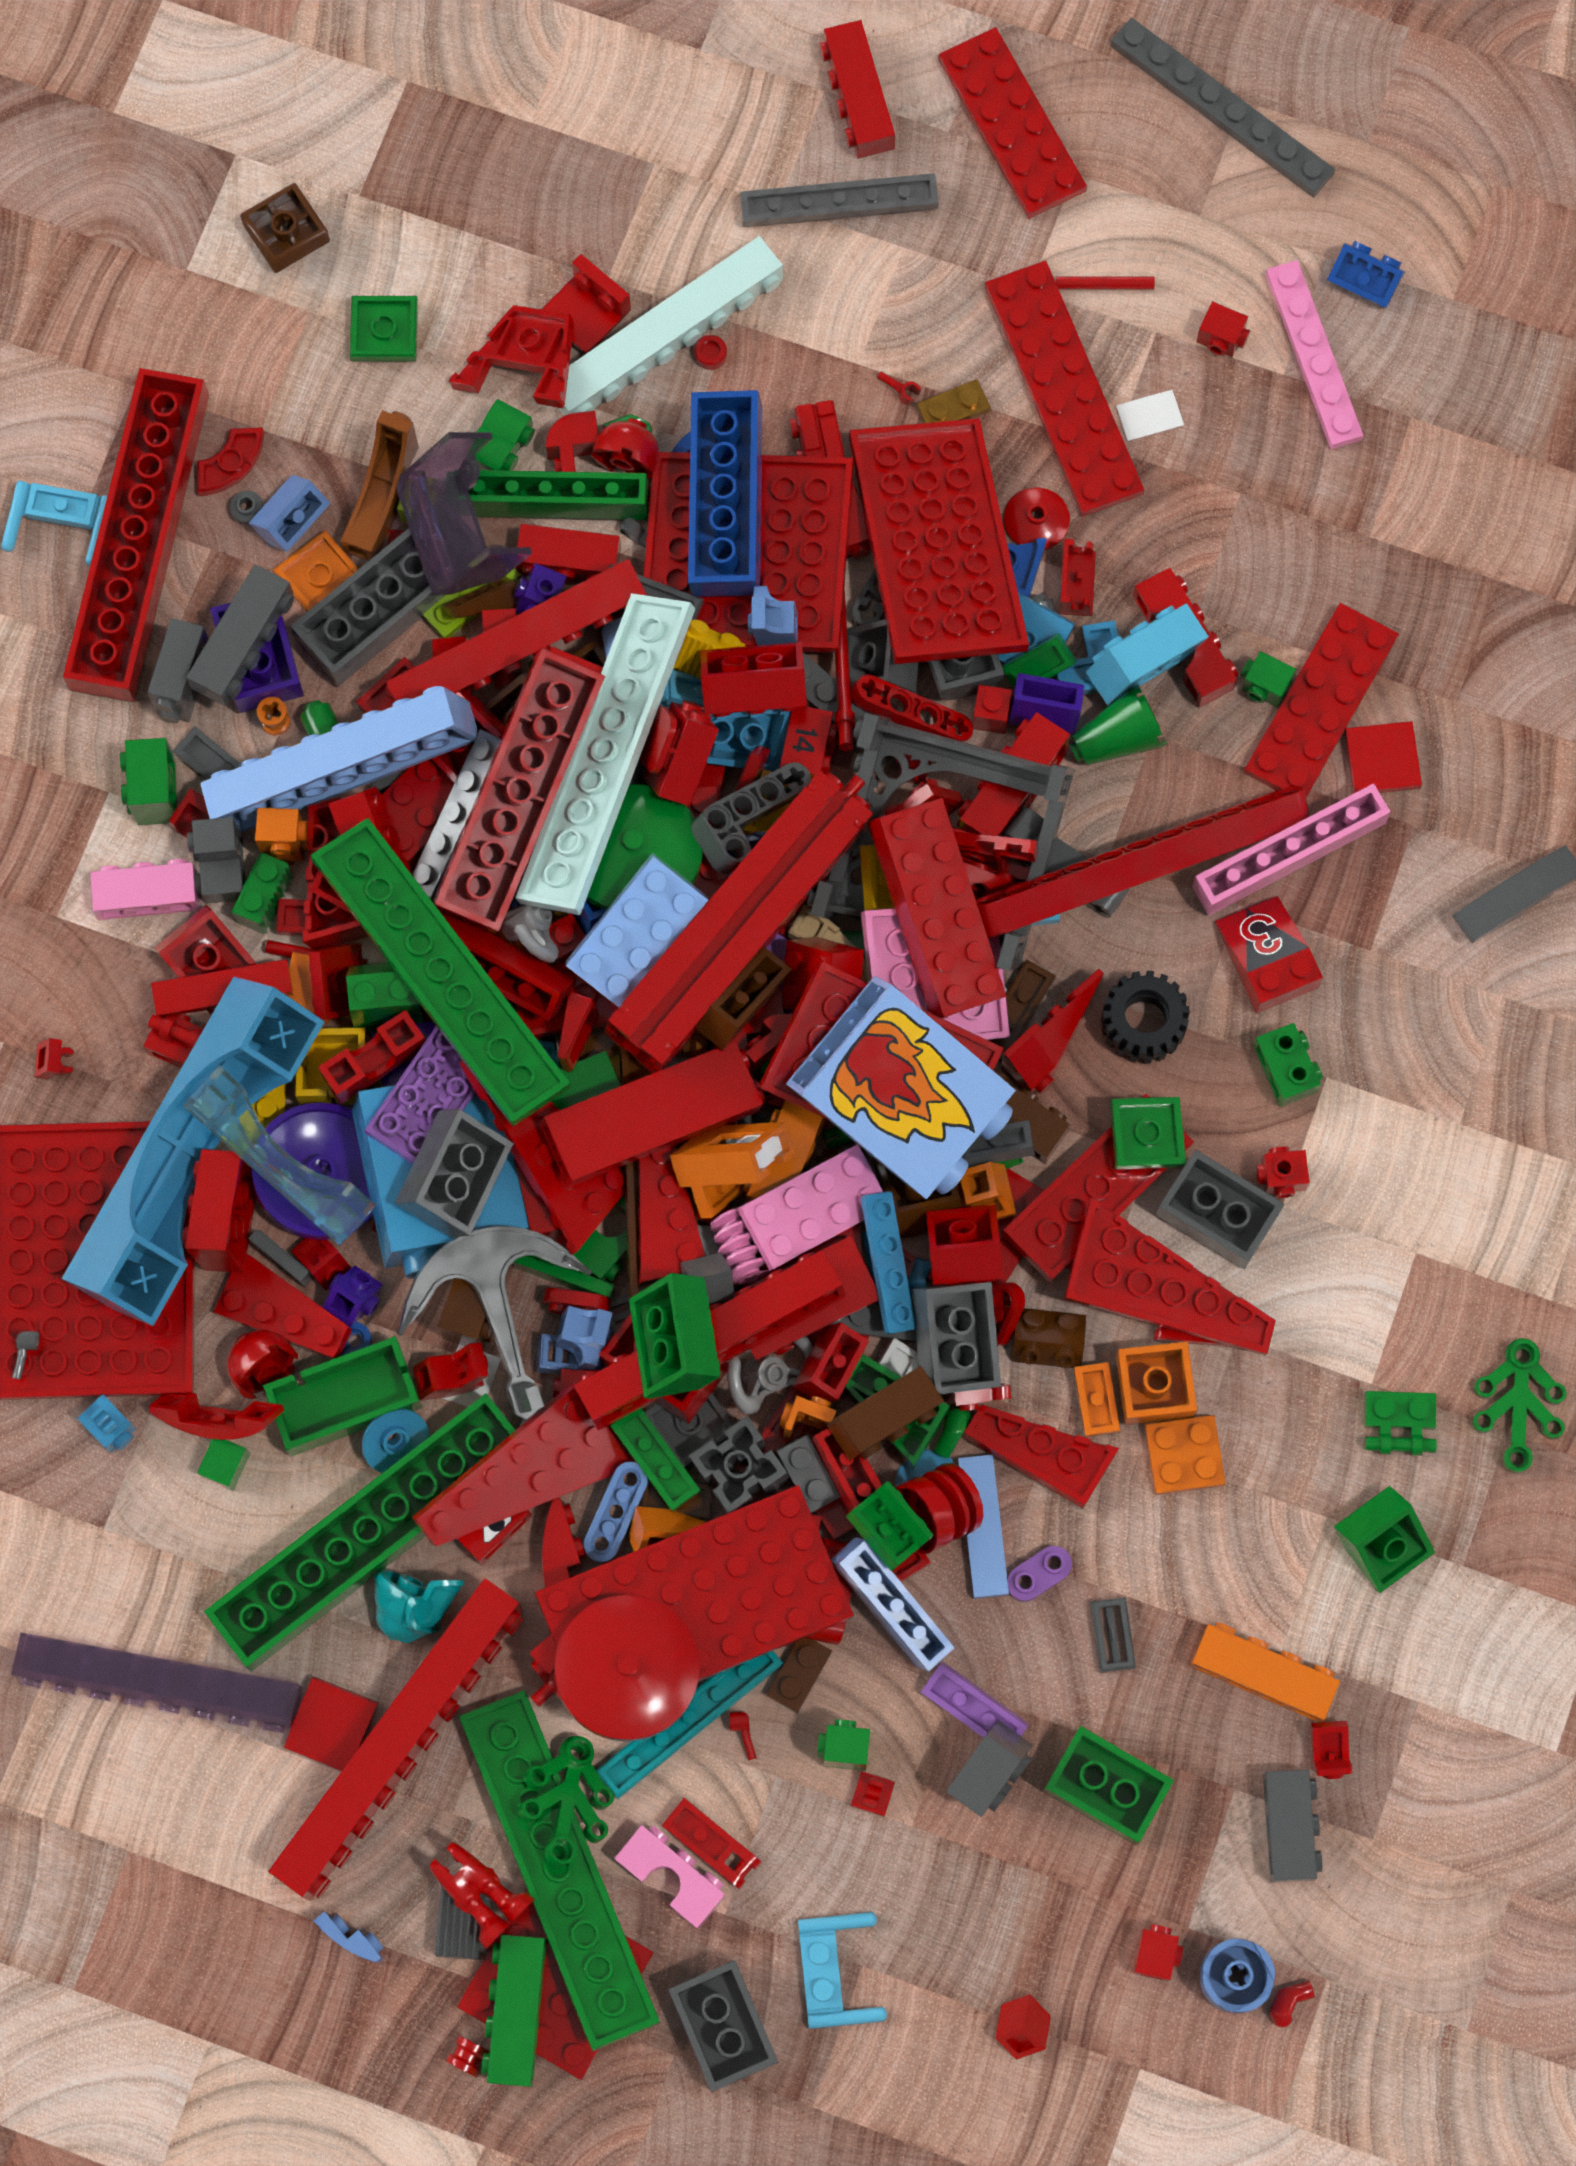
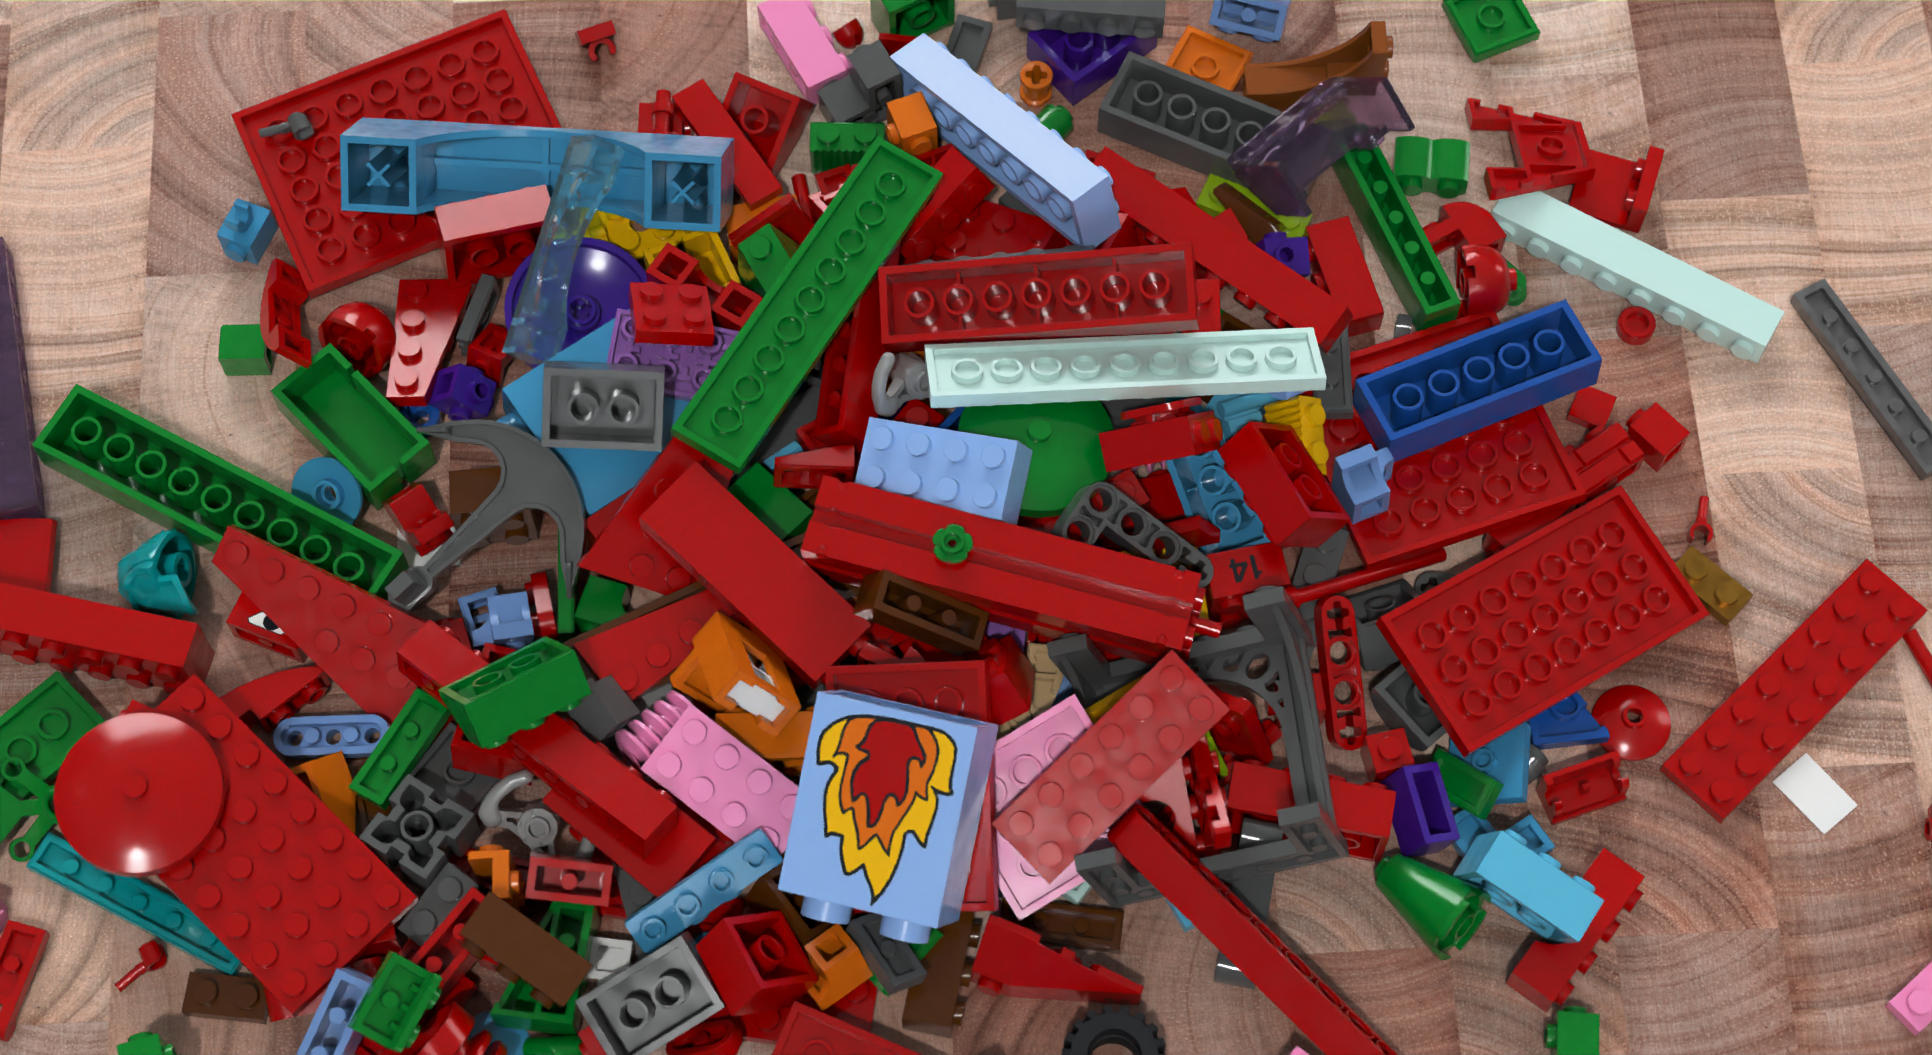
camera: 65 degrees right, 10 degrees down
none -> red plate [628,282,715,347]
none -> red hinge [832,18,864,49]
none -> green plate [932,524,973,564]
none -> red tile [1566,386,1617,430]
none -> red brick [1625,402,1690,472]

